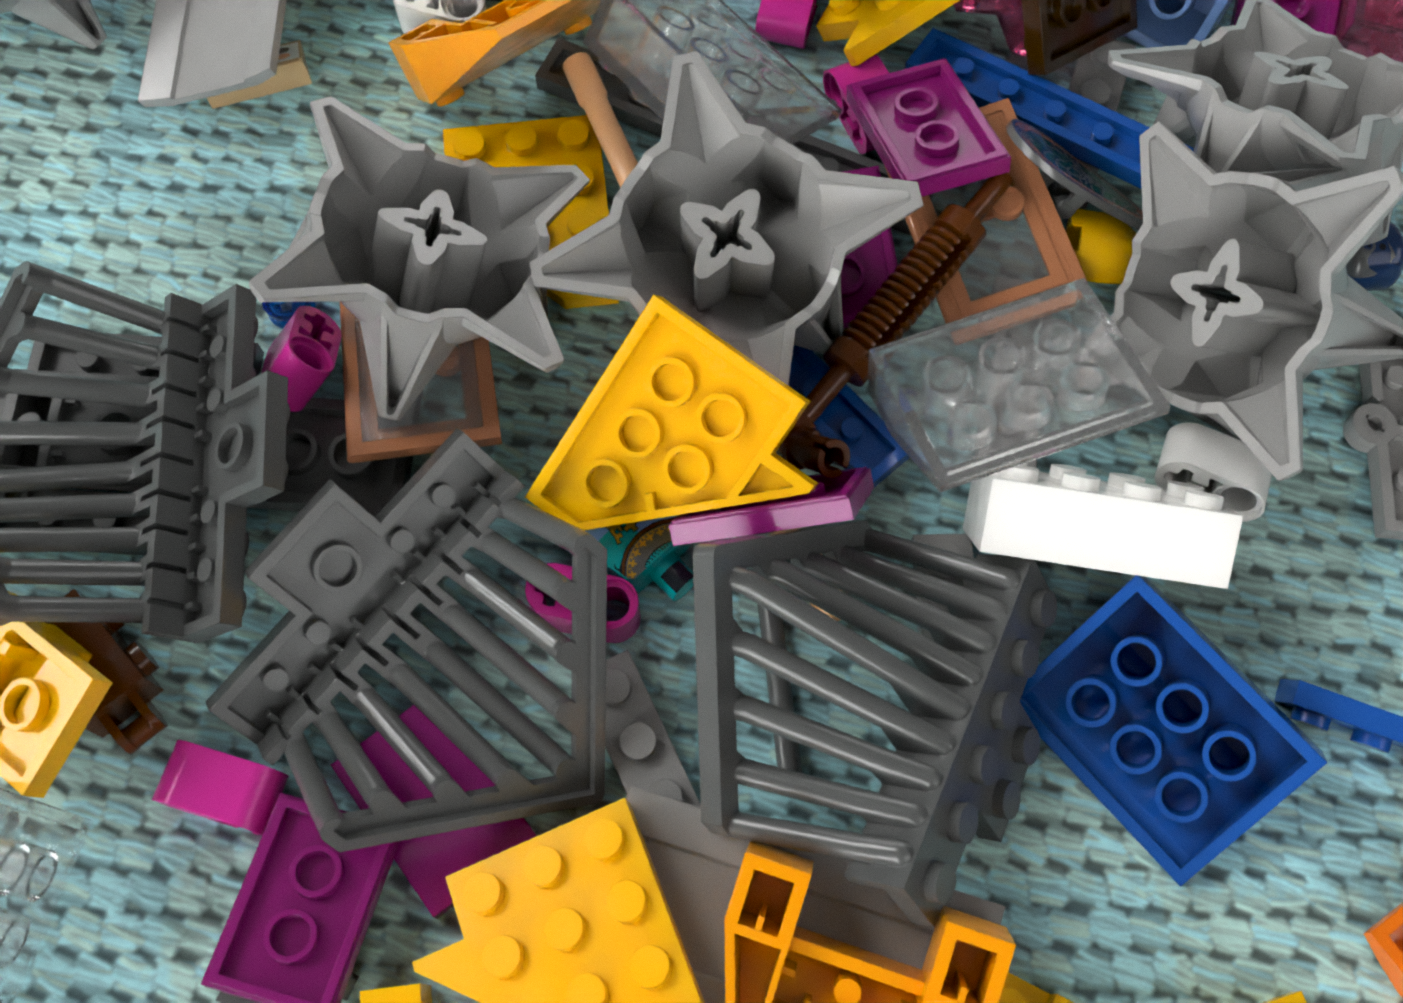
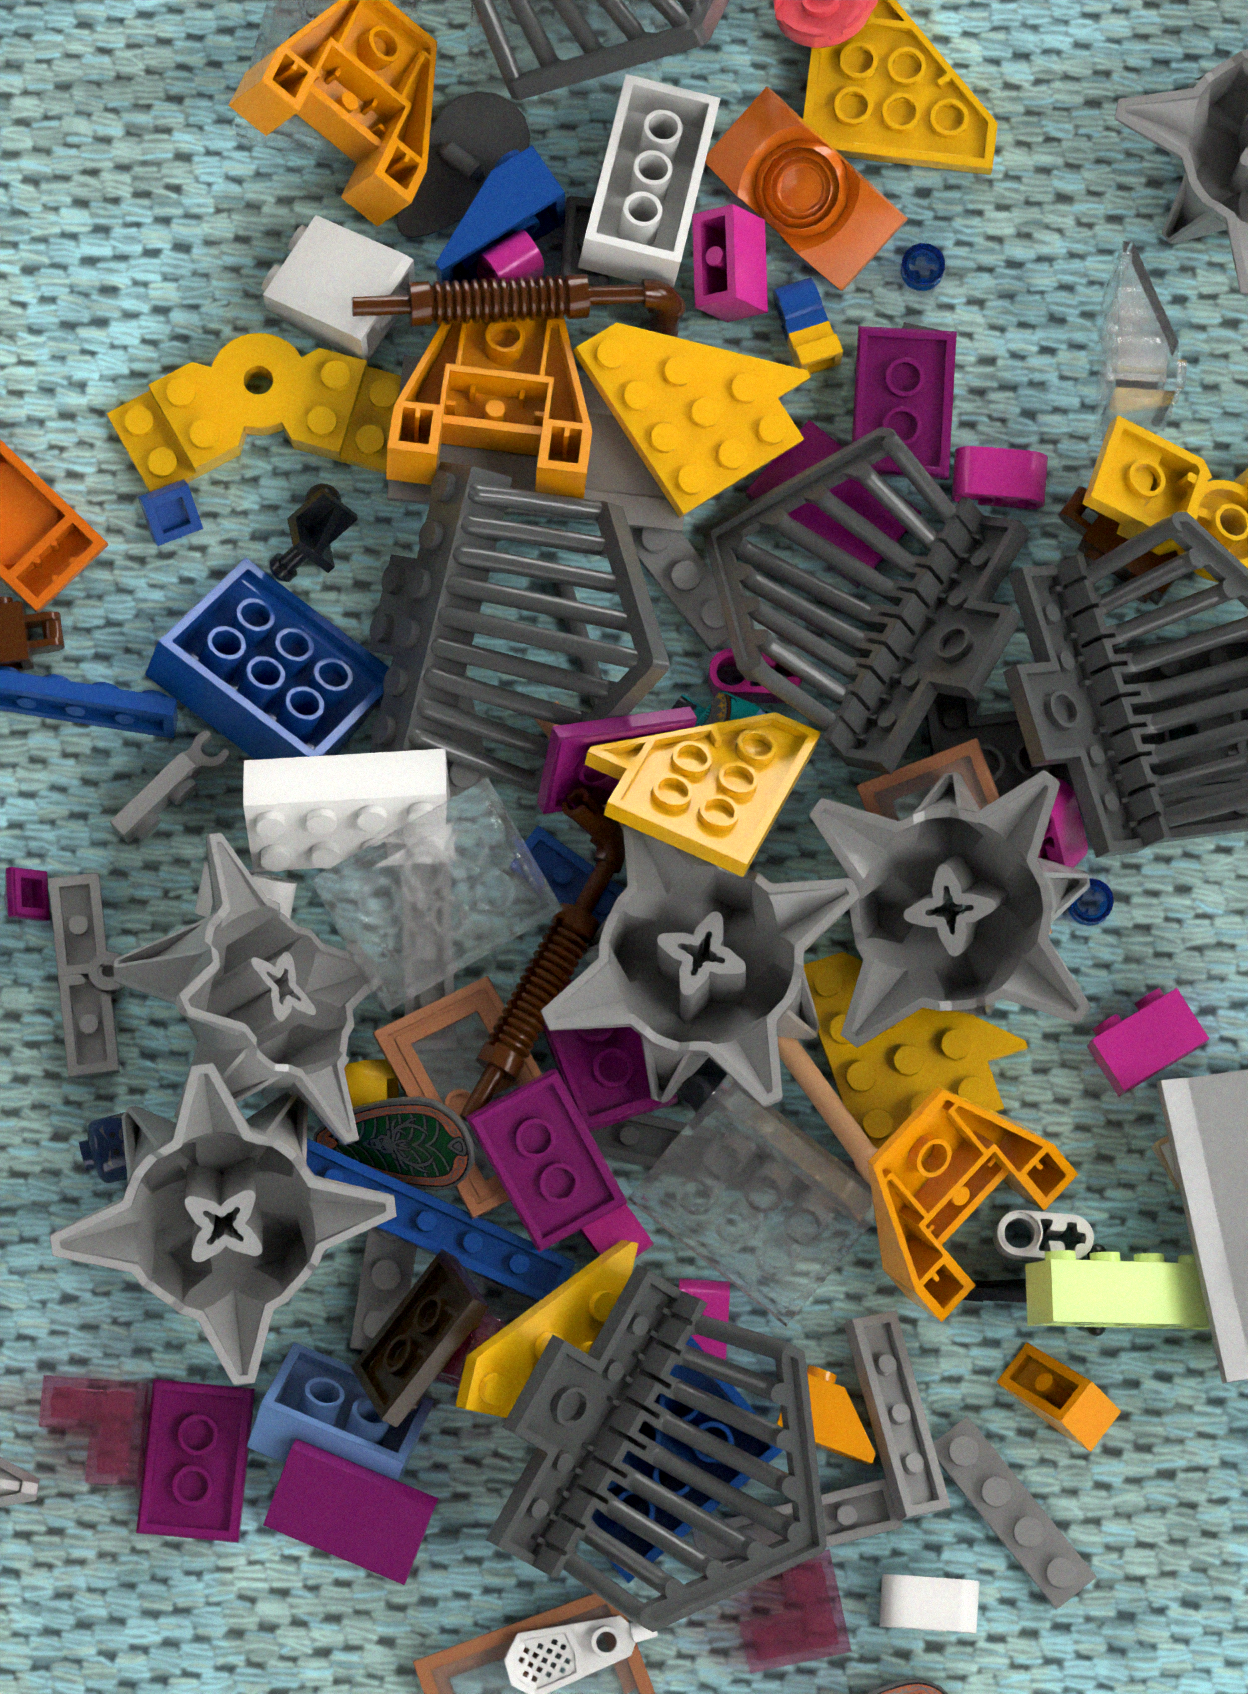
camera: 165 degrees right, 10 degrees up
none -> light grey plate [110,730,231,844]
none -> blue plate [138,479,203,546]
none -> black piece [269,483,358,582]
none -> dark pink brick [1087,988,1209,1097]

